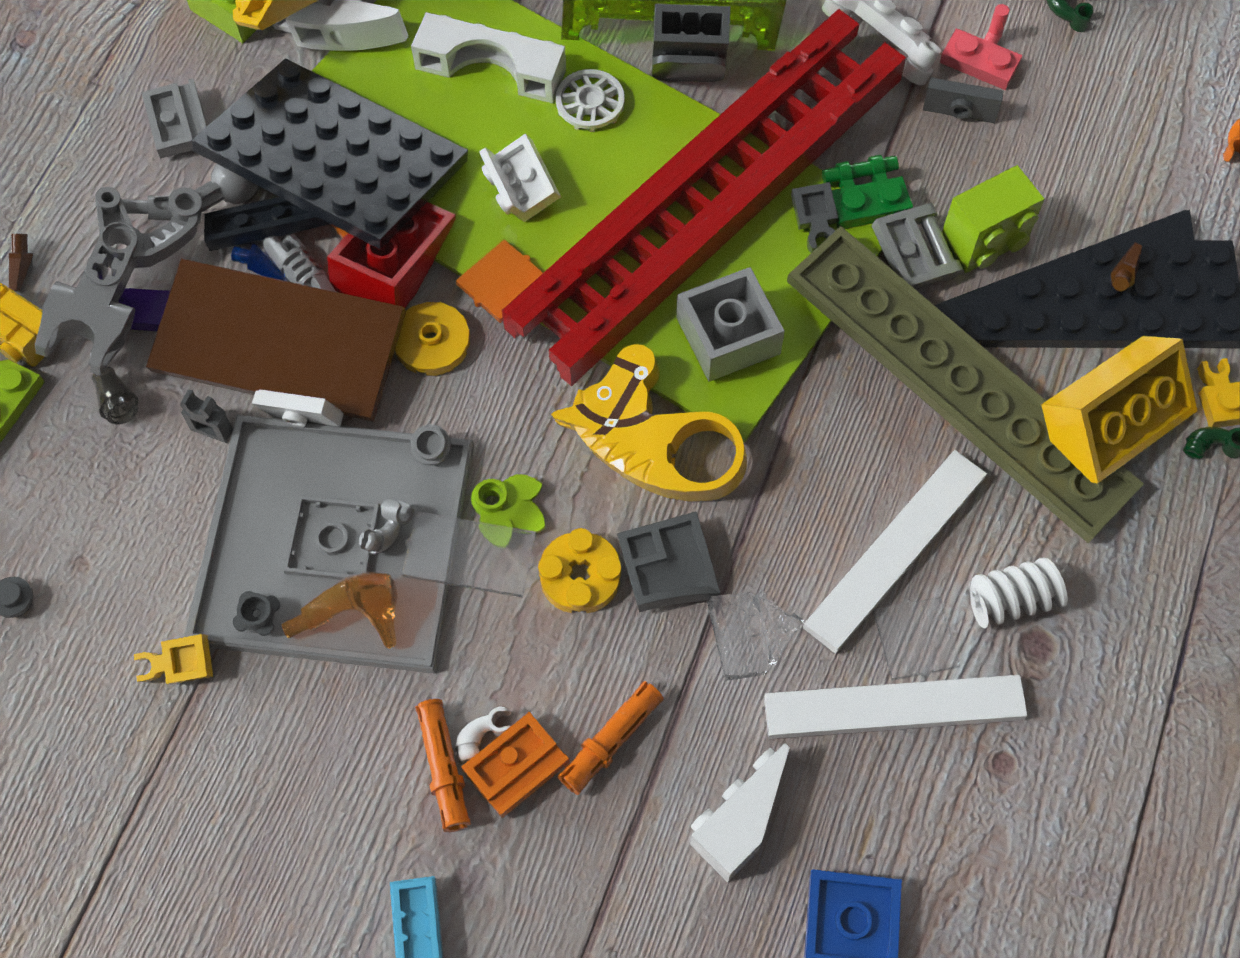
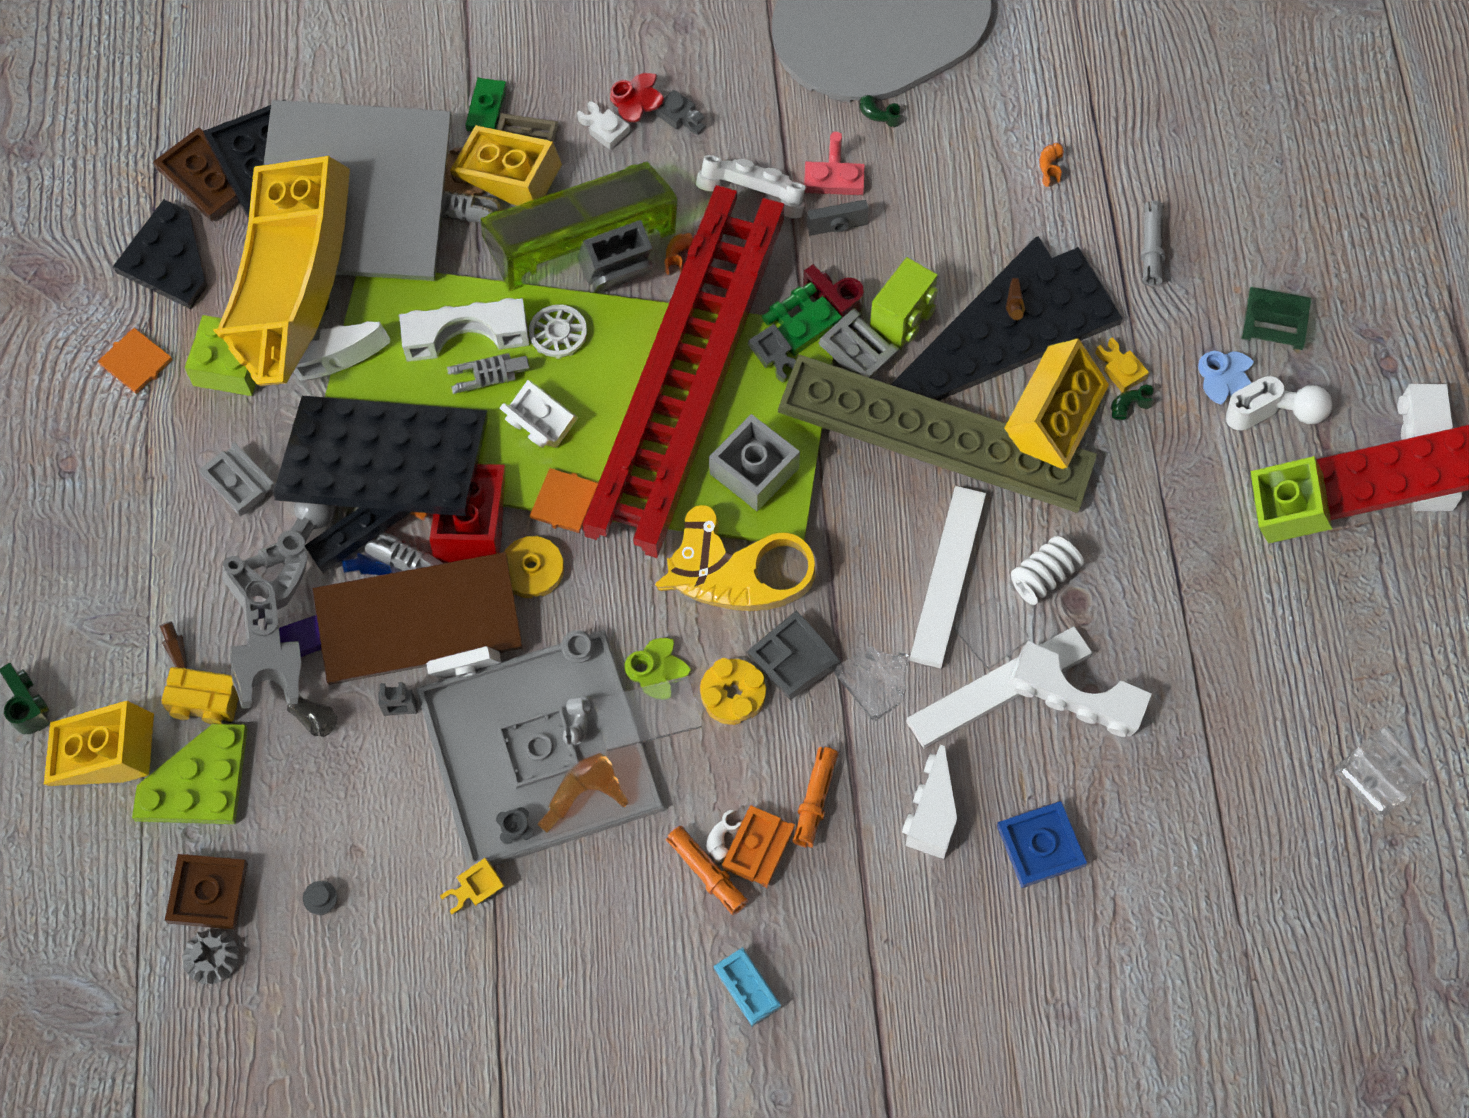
camera: 25 degrees left, 0 degrees up
none -> light grey hinge [447,353,529,394]
none -> orange arm [665,233,693,275]
none -> dark red plate [803,264,864,318]
none -> white arch [1008,641,1152,737]

